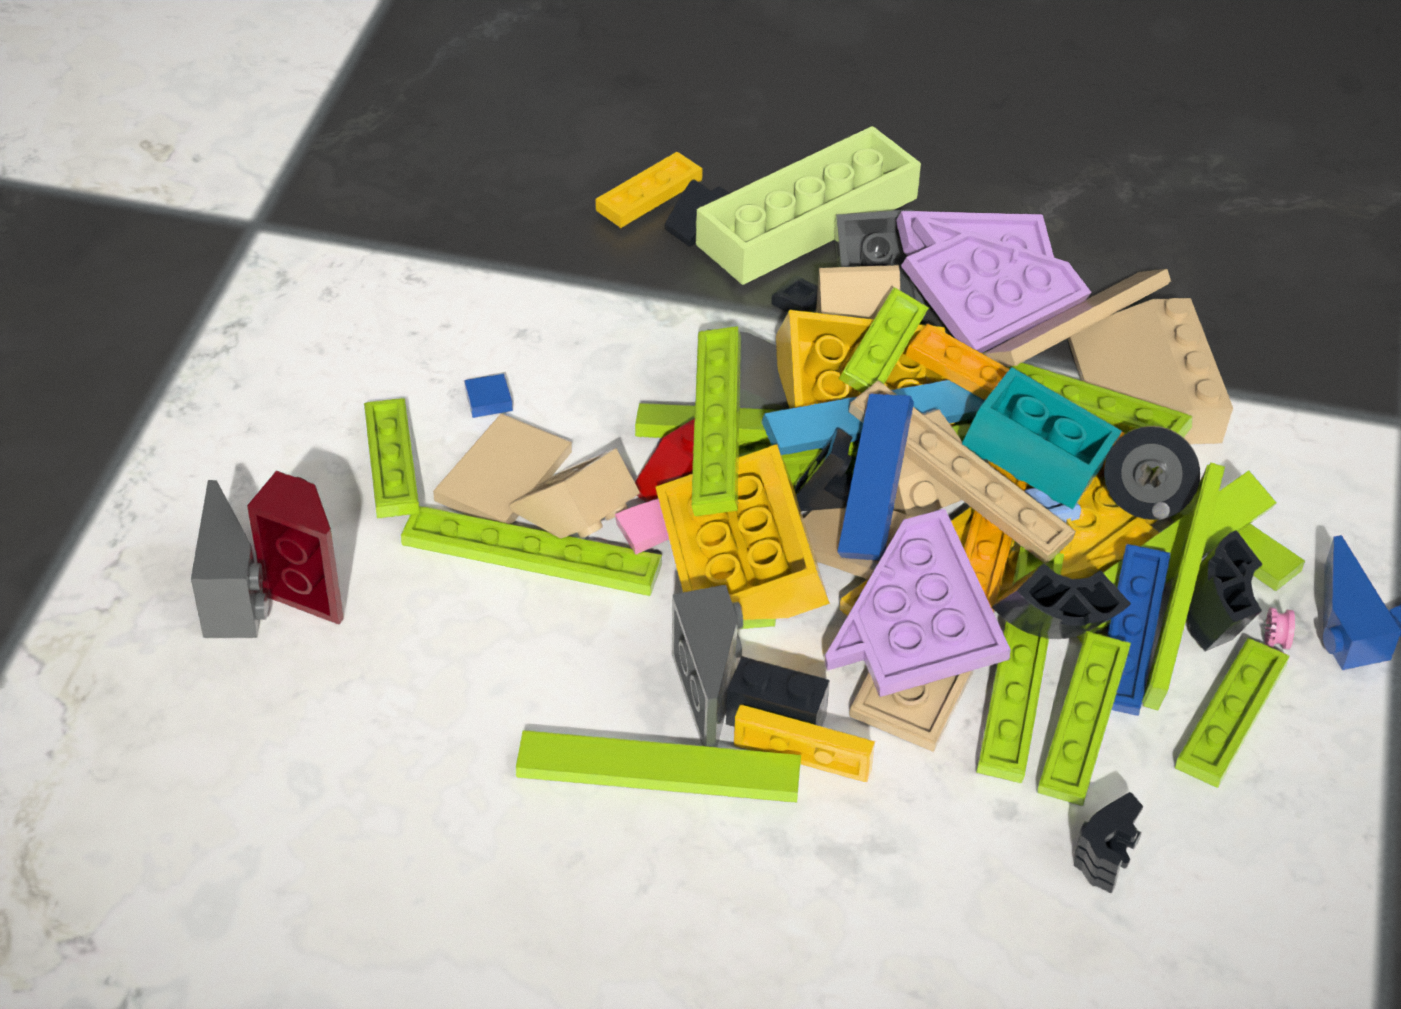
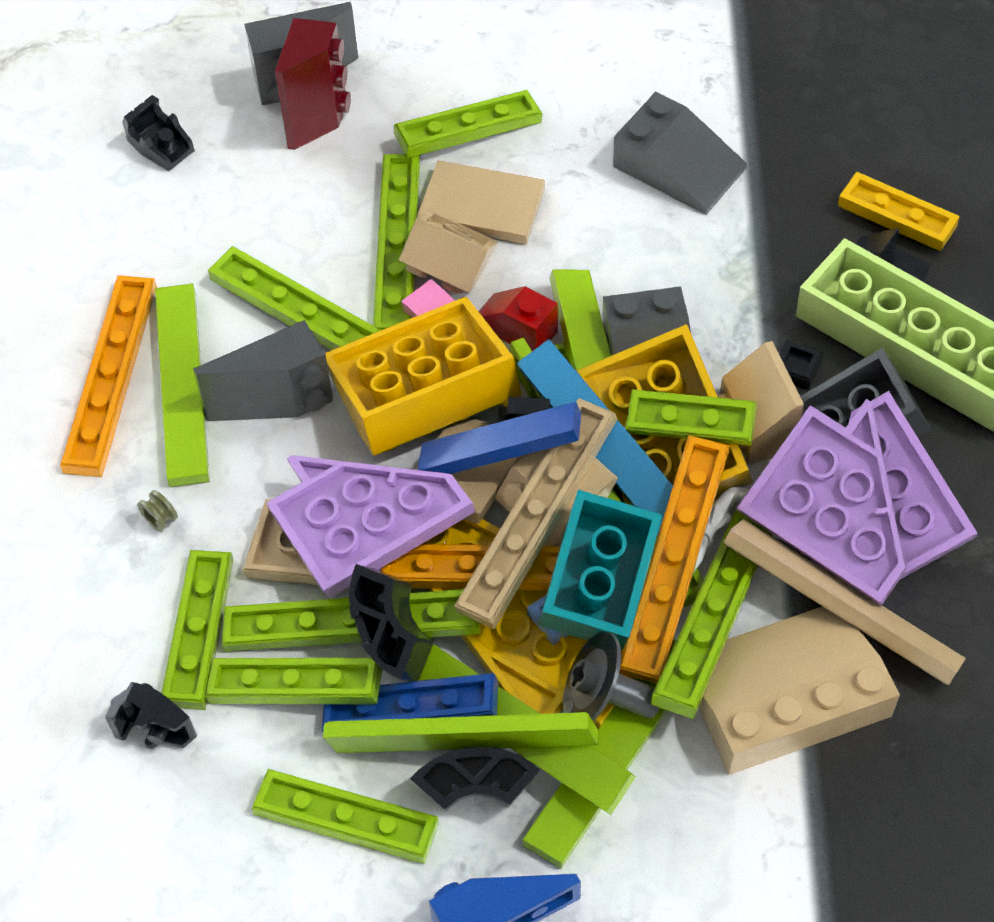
camera: 80 degrees right, 10 degrees up
blue tile [464,374,513,418] -> none
lime tile [691,326,741,516] -> none
black brick [726,656,830,727] -> none
yellow tile [734,704,875,782] -> none
bright pink bush [1264,608,1295,649] -> none
none -> light orange tile [60,275,157,477]
none -> black hand [122,95,195,171]
none -> olive bush [137,490,178,532]
none -> lime tile [161,550,234,710]
none -> lime plate [208,246,381,350]
none -> dark grey slope [613,91,747,215]

